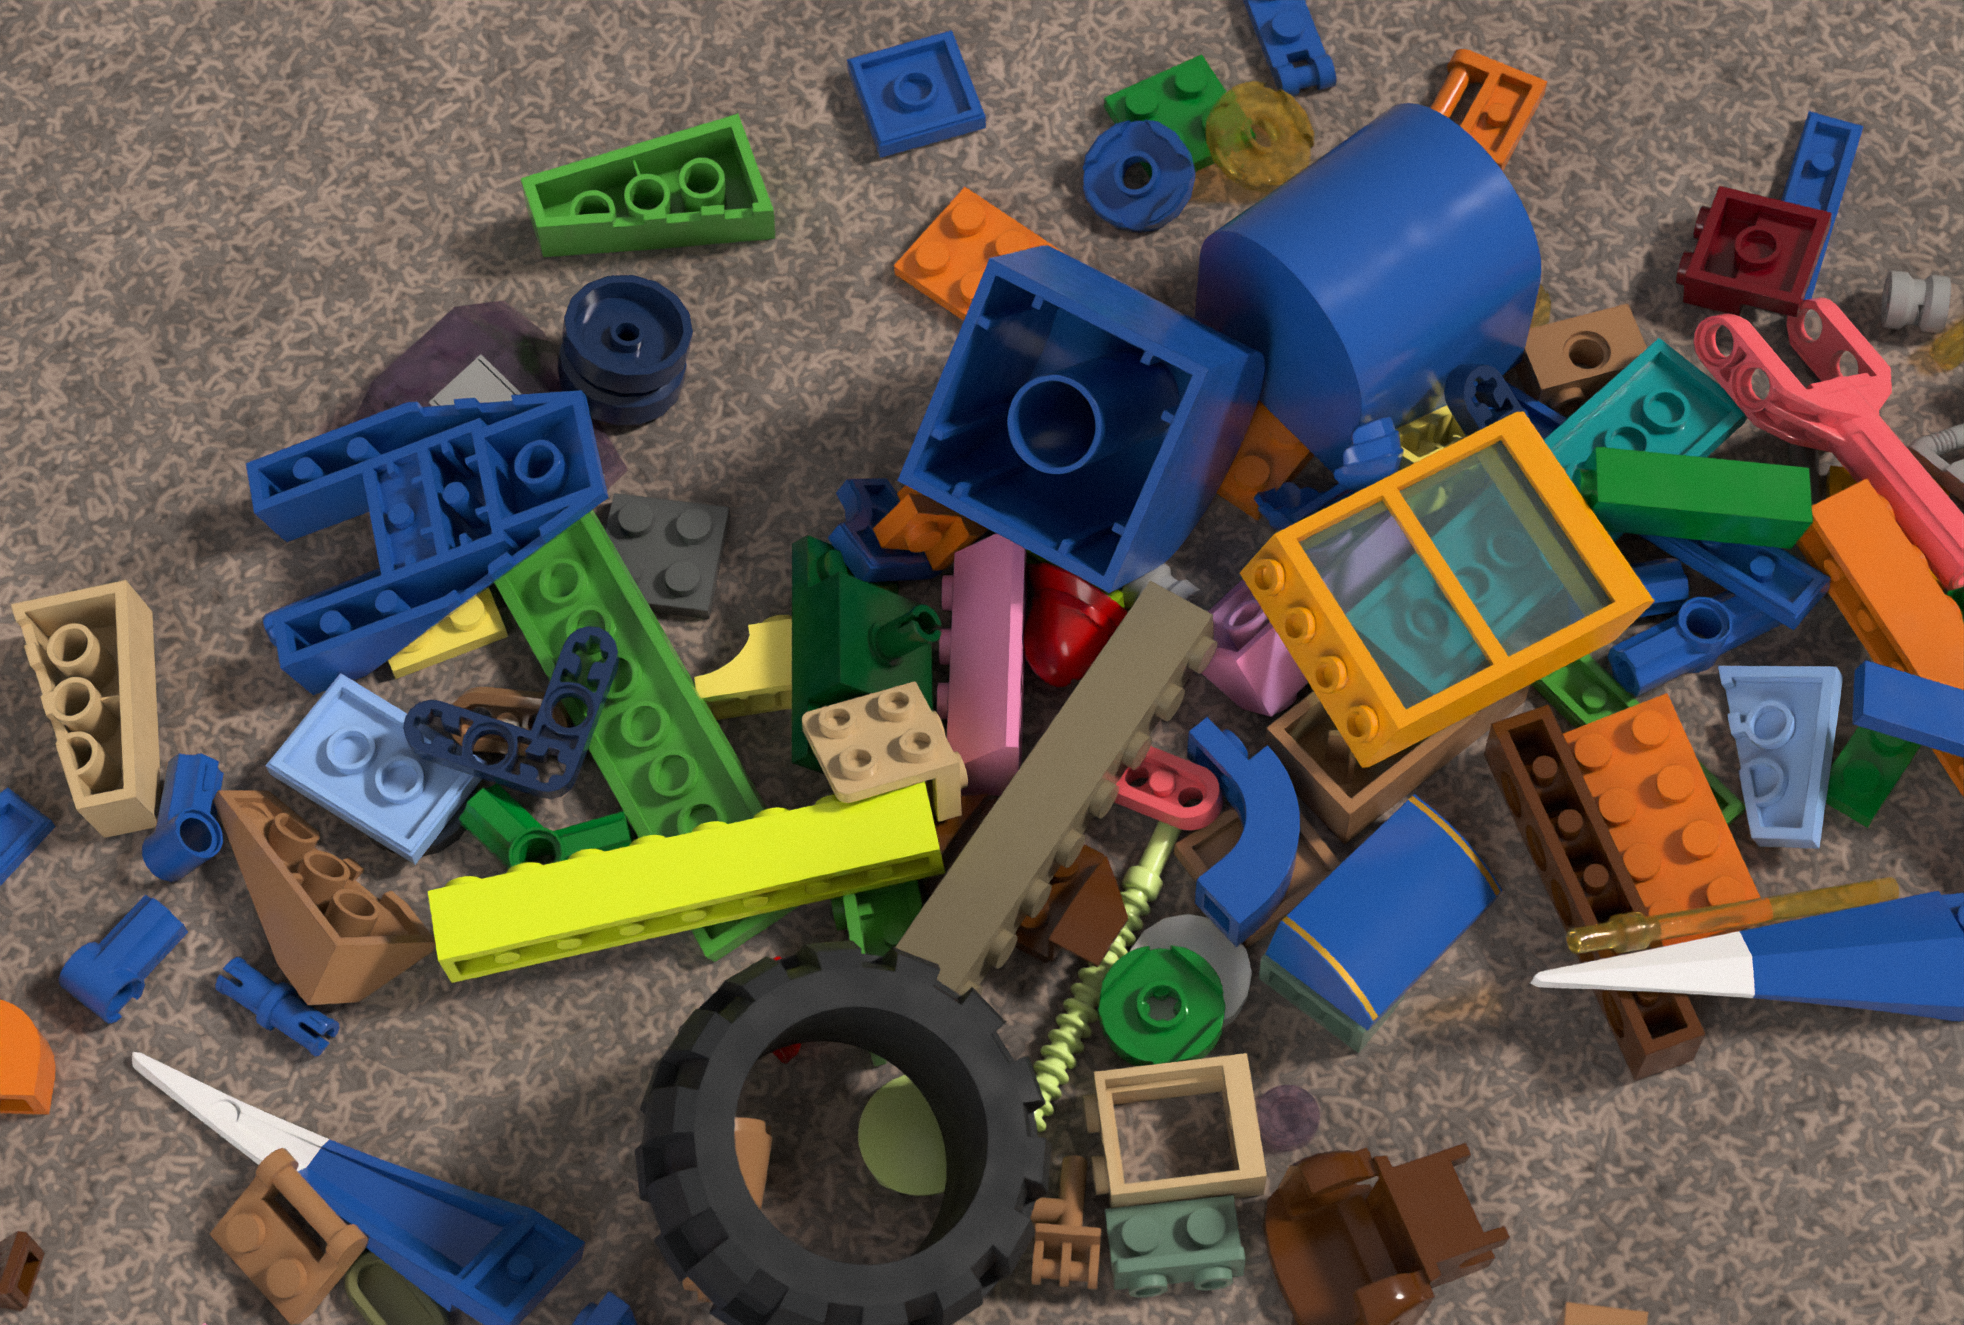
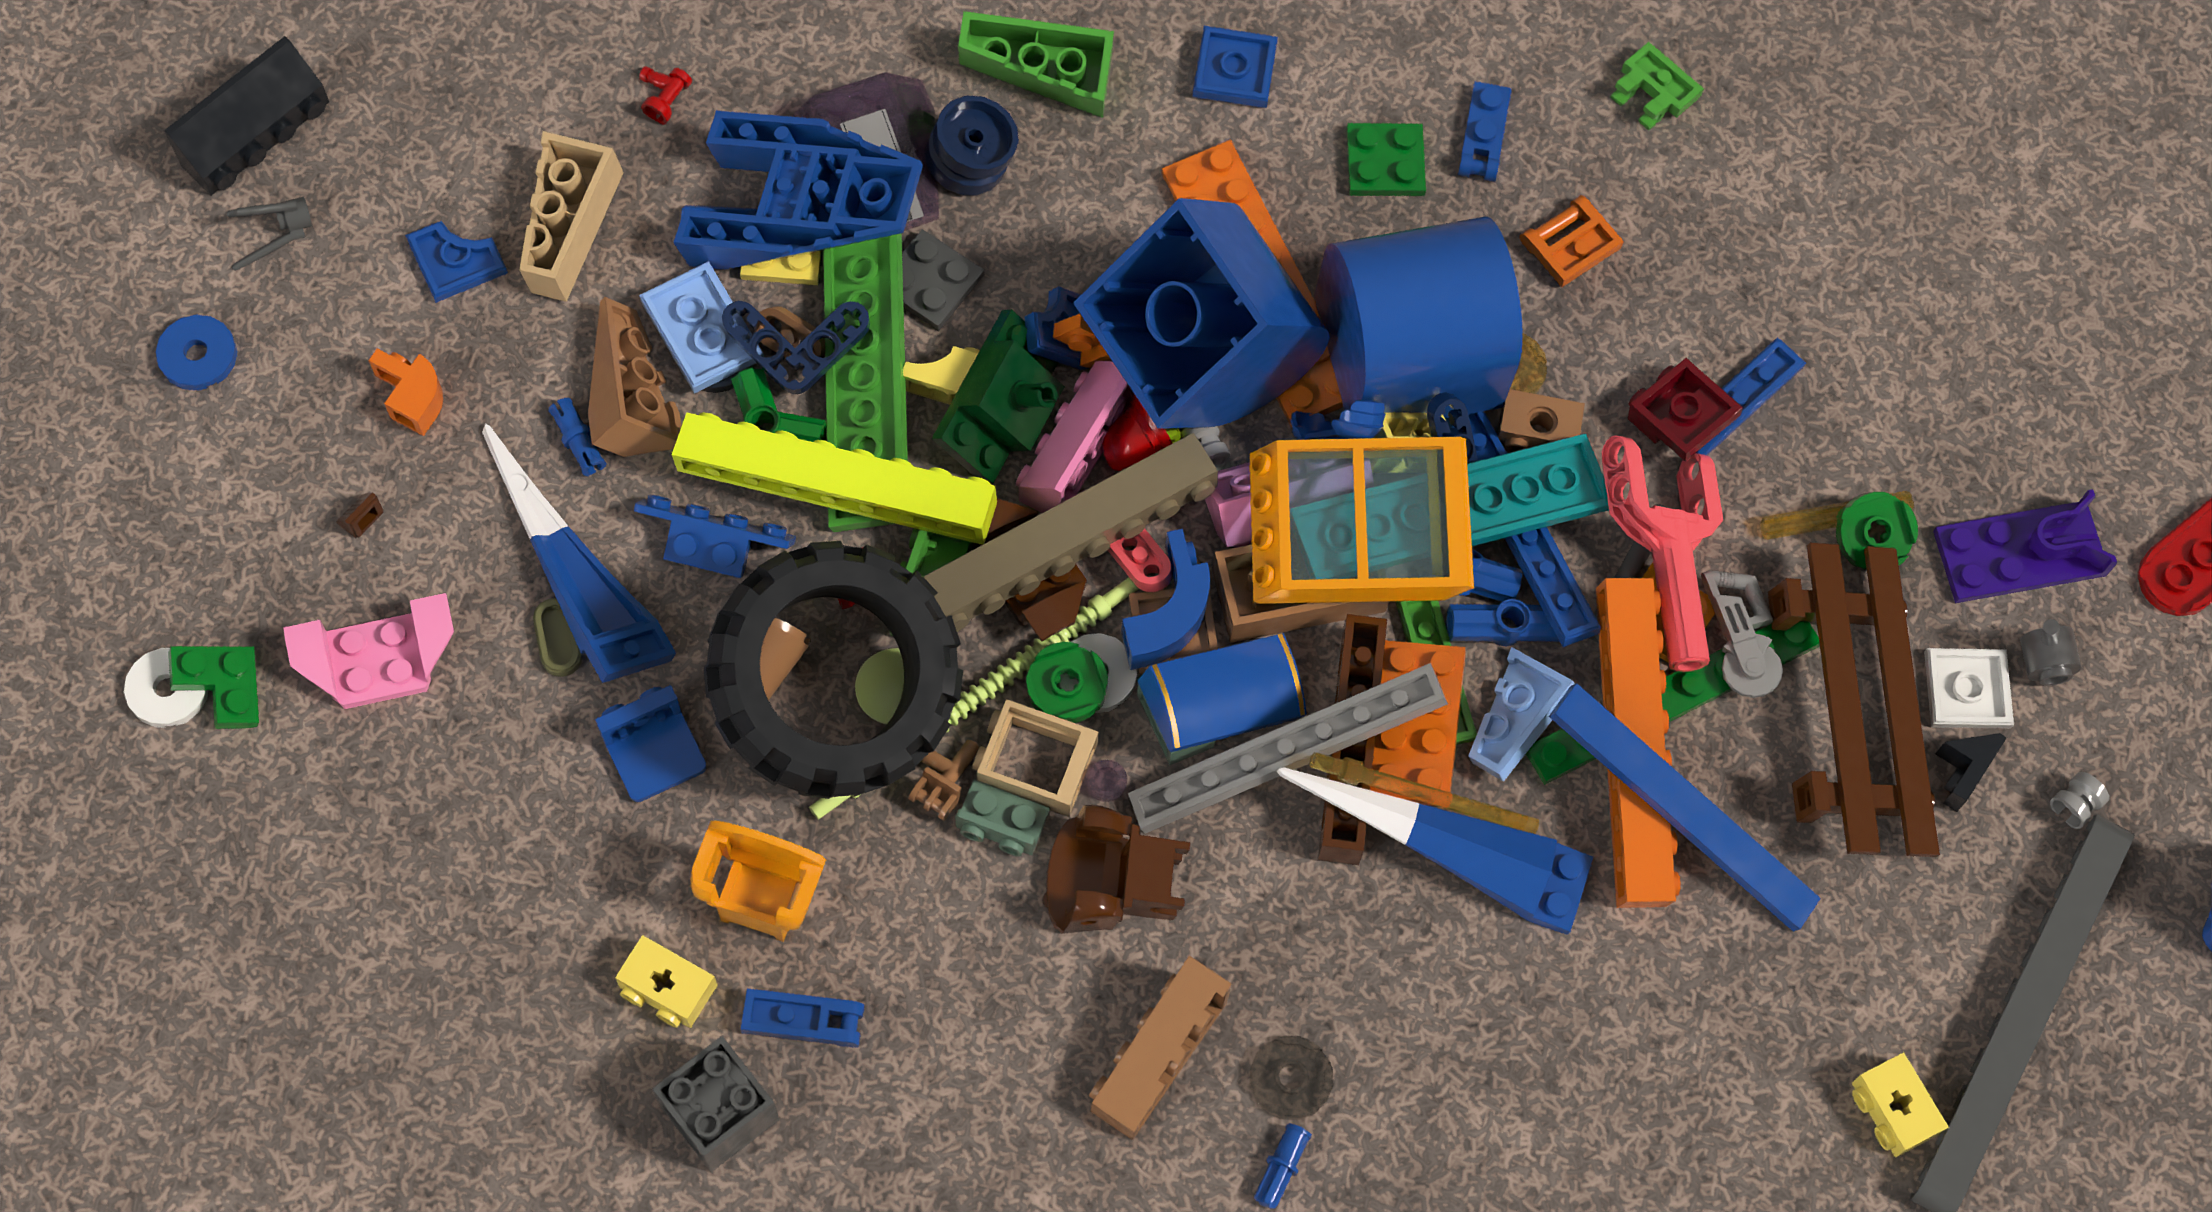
camera: 20 degrees right, 5 degrees up
blue piece [59,895,188,1024] -> none
blue piece [142,753,224,882] -> none
medium nougat plate [210,1148,369,1324] -> none
tan bracket [802,681,968,822] -> none
blue tile [1083,119,1196,233] -> none
clear yellow tile [1206,81,1314,193] -> none
green brick [1571,446,1813,549] -> none
light grey wheel [1881,270,1951,334] -> none
none -> blue bracket [634,495,796,578]
none -> red piece [639,66,692,125]
none -> light grey plate [1128,663,1448,834]

